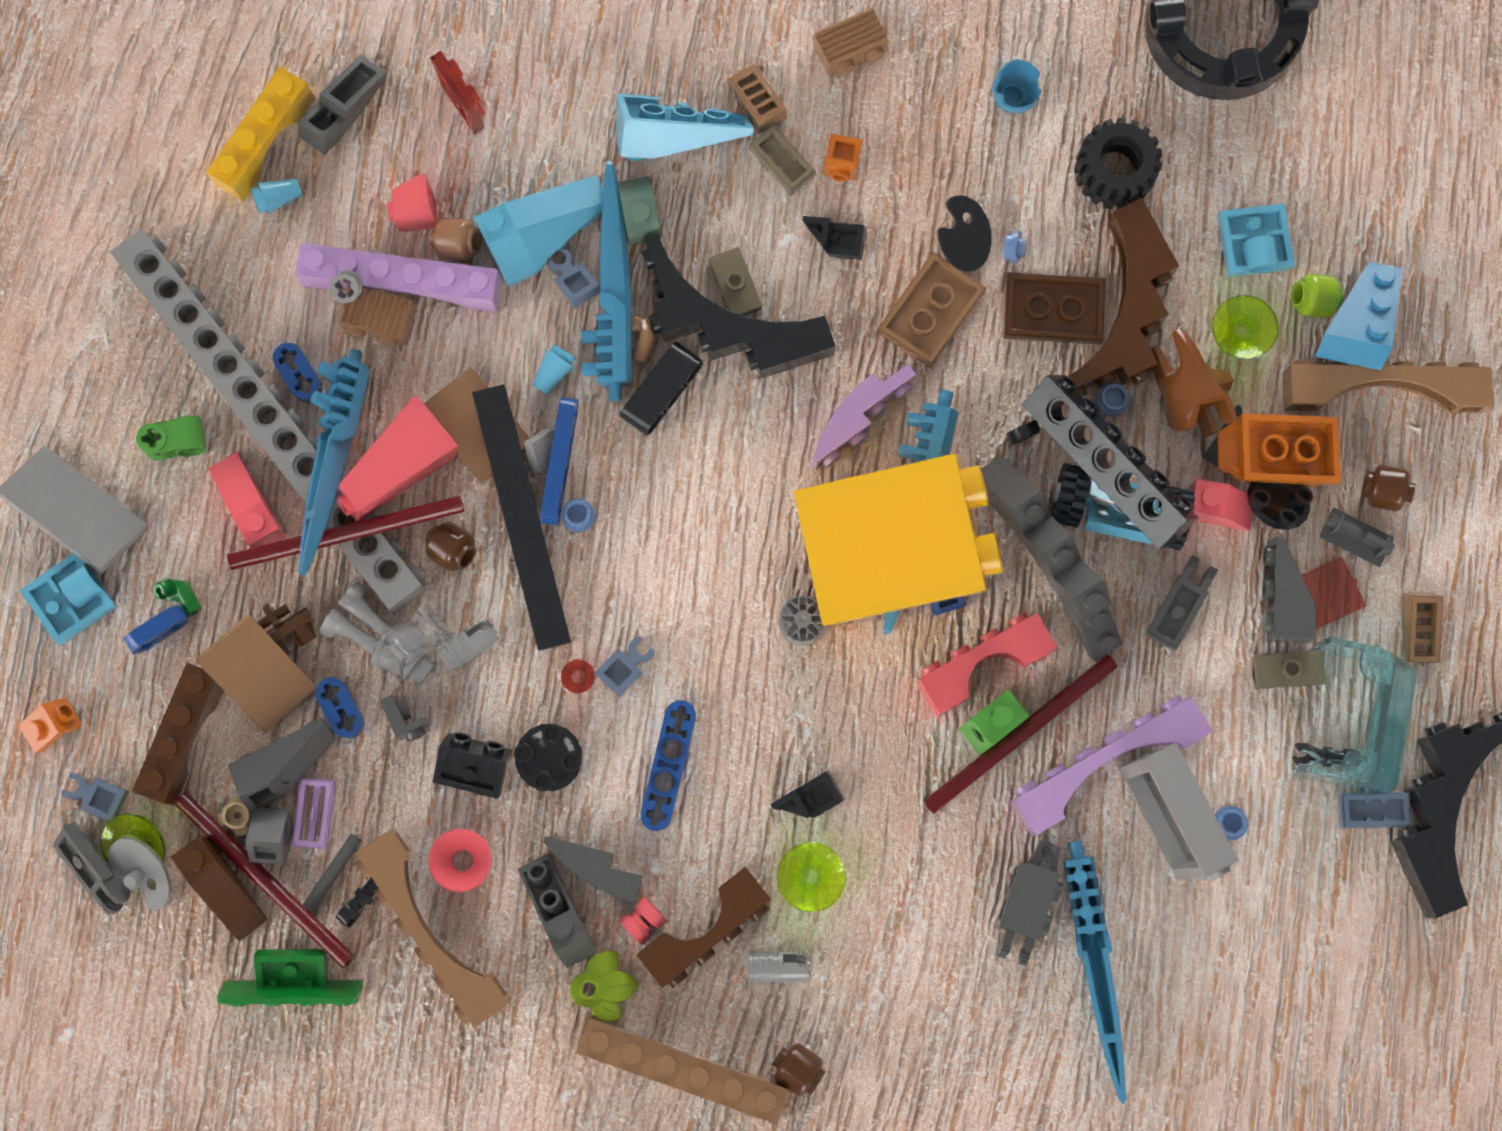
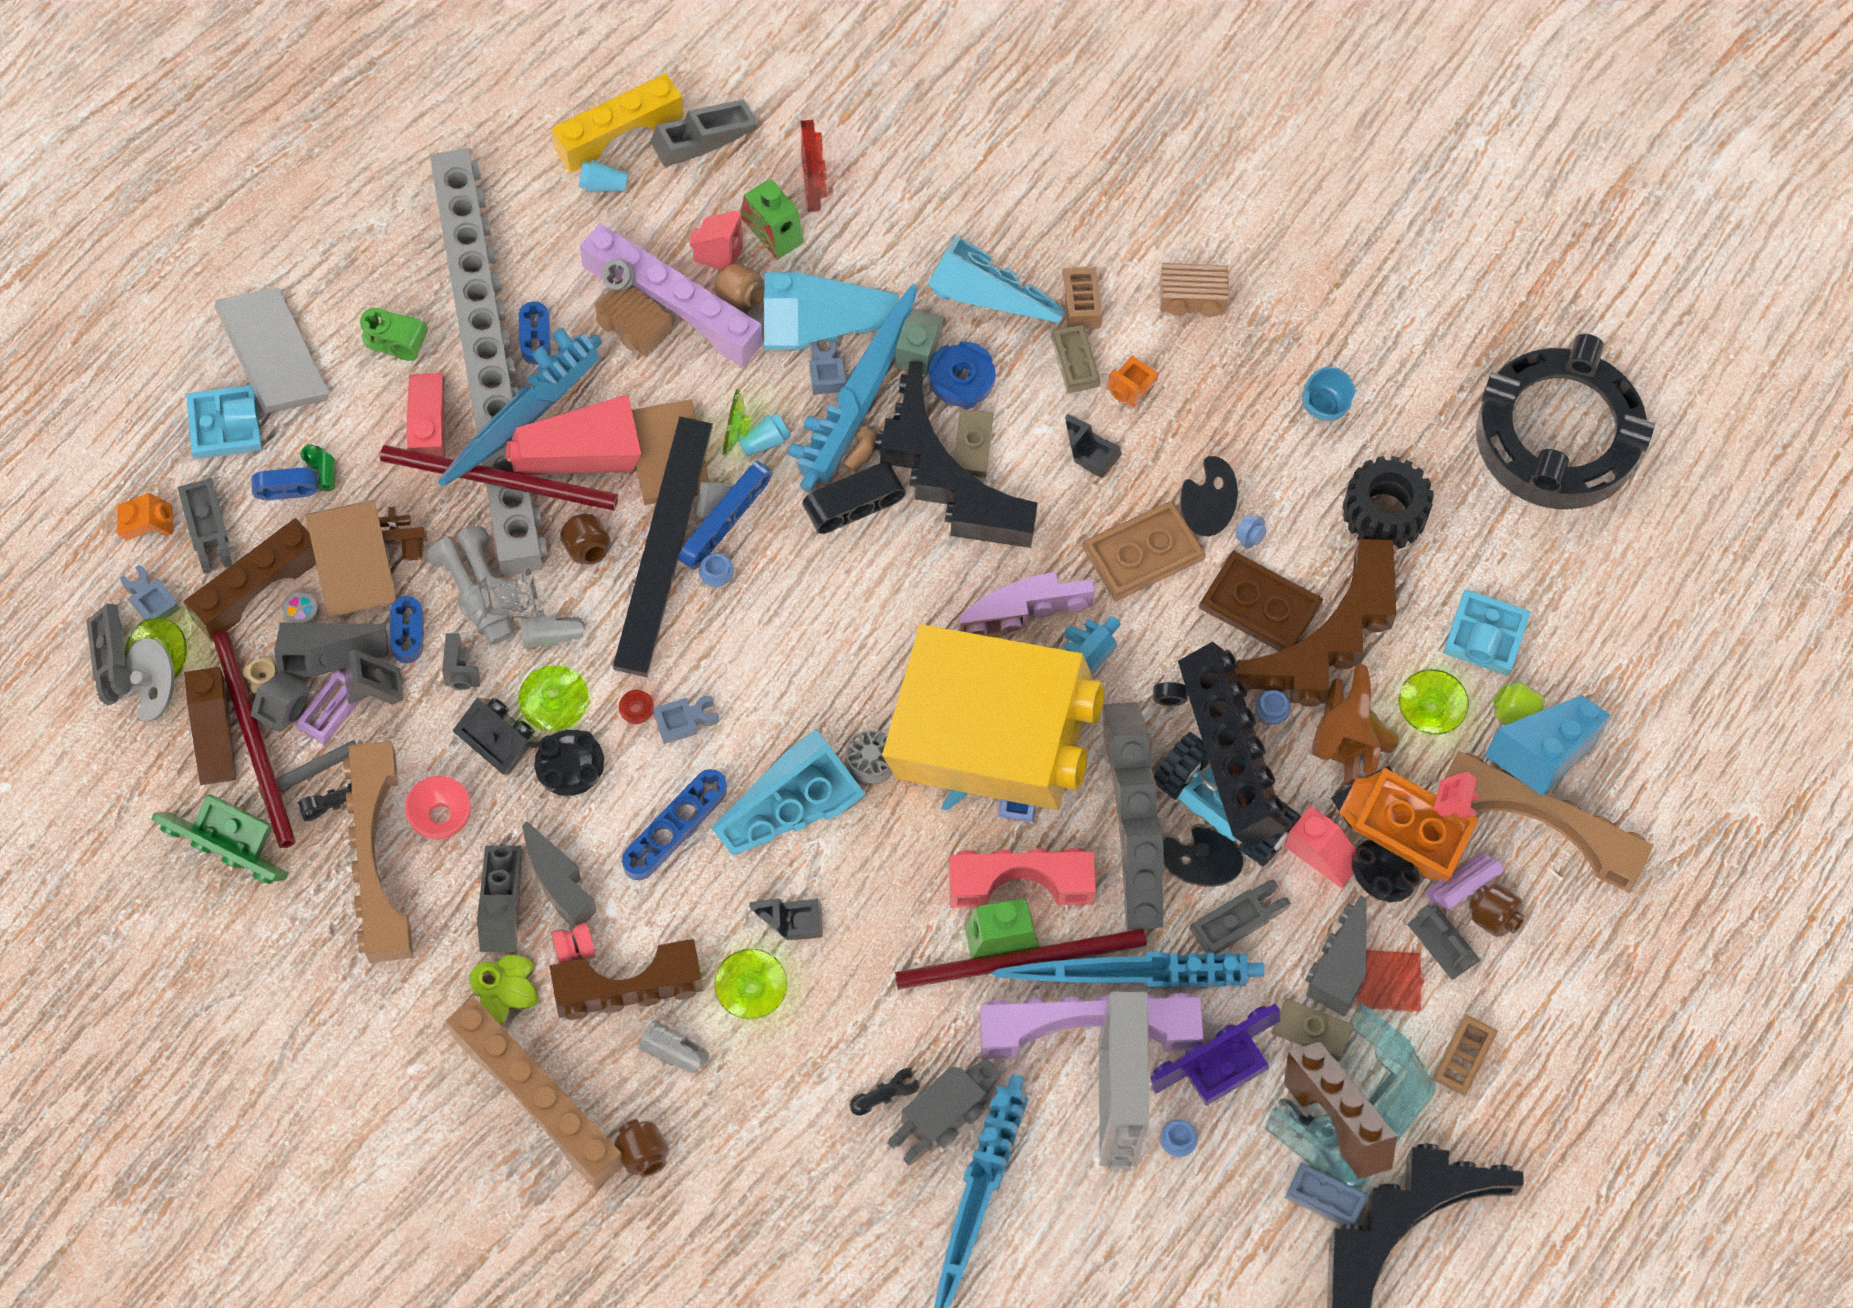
camera: 25 degrees right, 15 degrees down
none -> dark grey hinge [178,478,232,574]
none -> light grey tile [282,592,319,623]
none -> dark grey slope [344,649,404,705]
none -> clear neon green dish [518,665,589,731]
none -> medium azure wedge [711,729,866,856]
none -> clear neon green dish [722,389,752,457]
none -> bright green torso [741,179,804,260]
none -> black piece [850,1068,920,1116]
none -> blue plate [929,341,996,409]
none -> dark azure piece [991,951,1264,988]
none -> dark purple bracket [1150,1004,1280,1106]
none -> black piece [1163,827,1243,887]
none -> reddish brown arch [1284,1042,1397,1179]
none -> lavender tile [1425,852,1504,909]
none -> coral tile [1434,771,1479,818]

